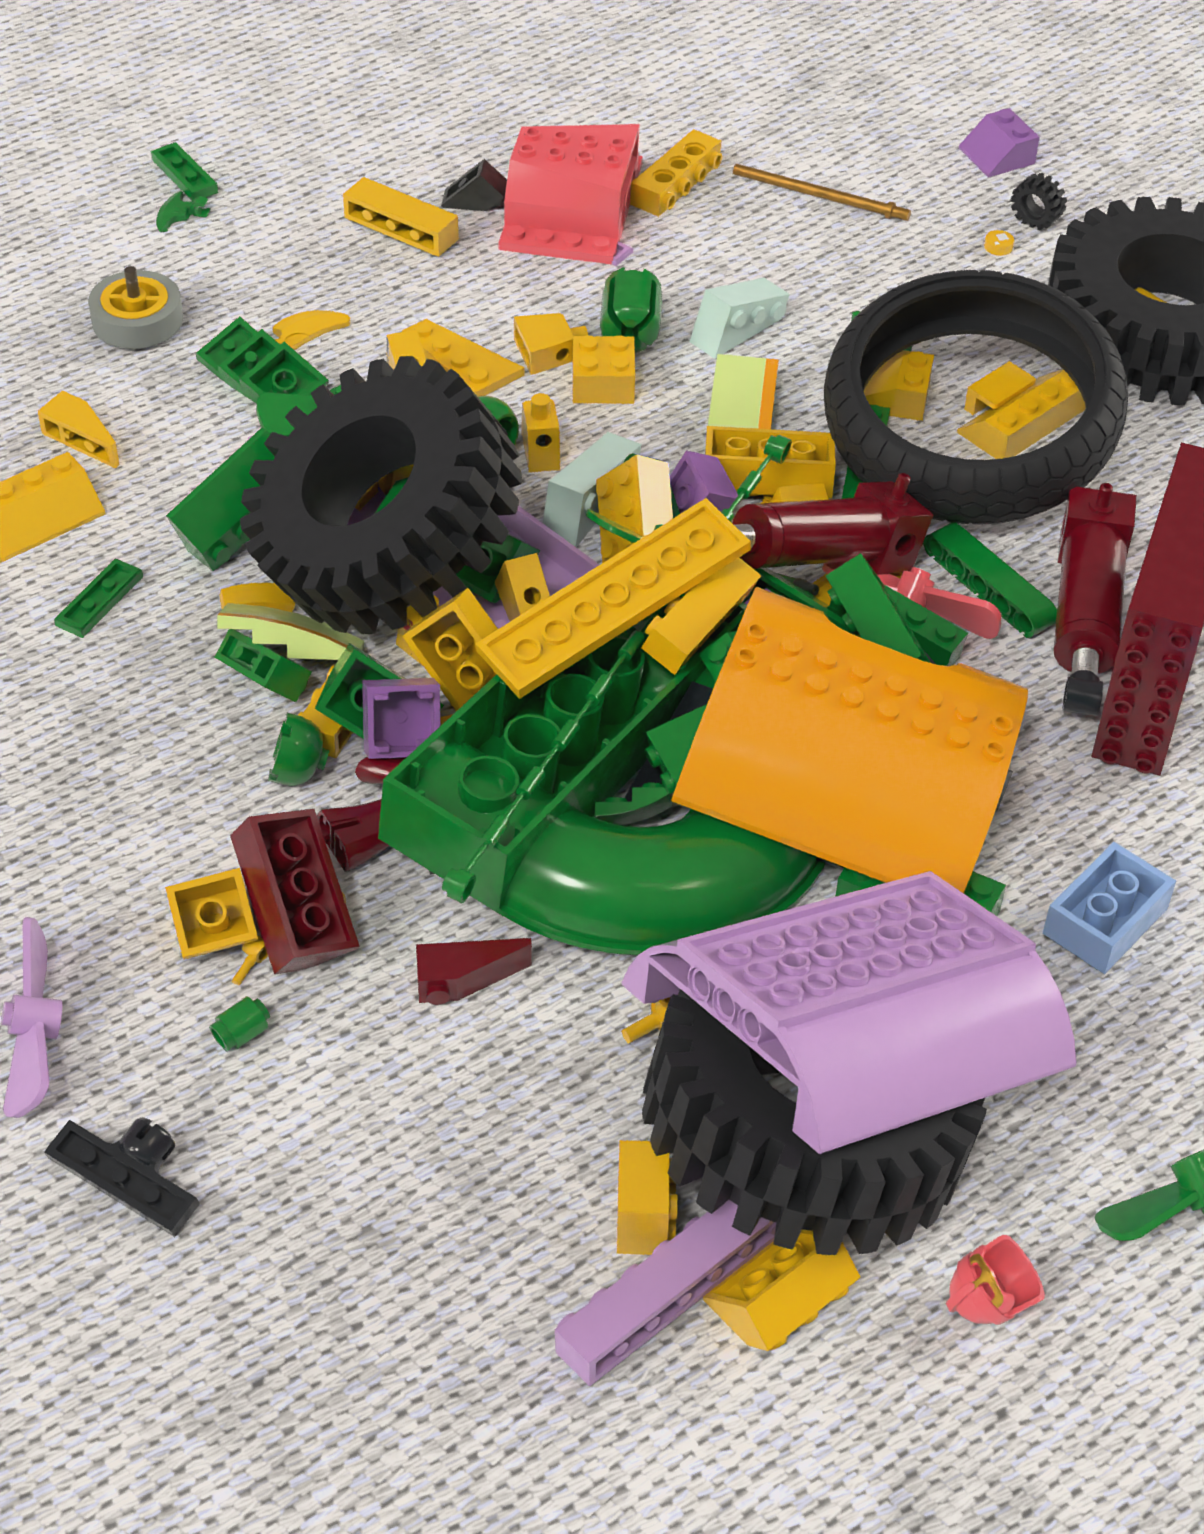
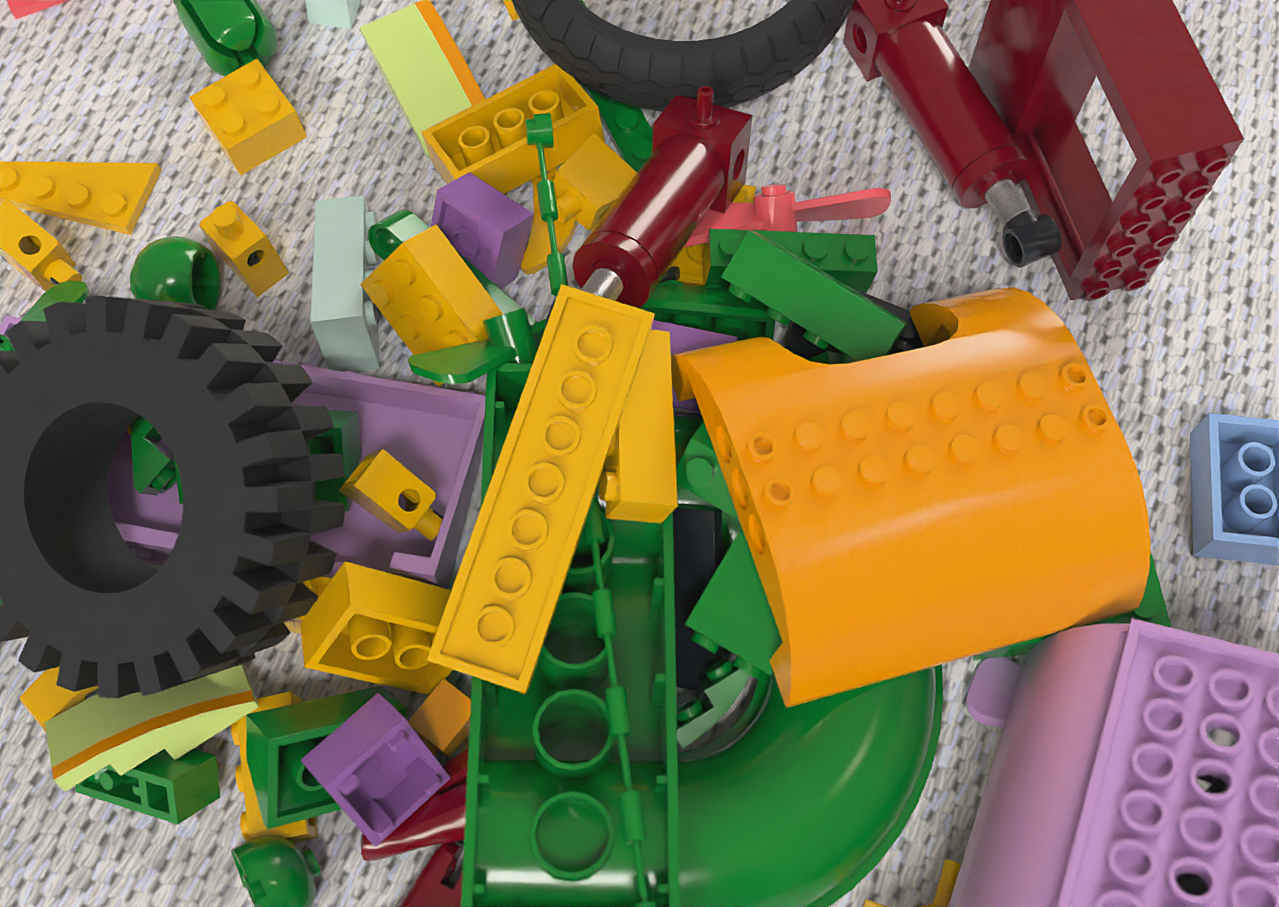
camera: 30 degrees left, 20 degrees up
yellow torso [514,313,588,375] -> none
green beam [923,522,1057,638] -> none

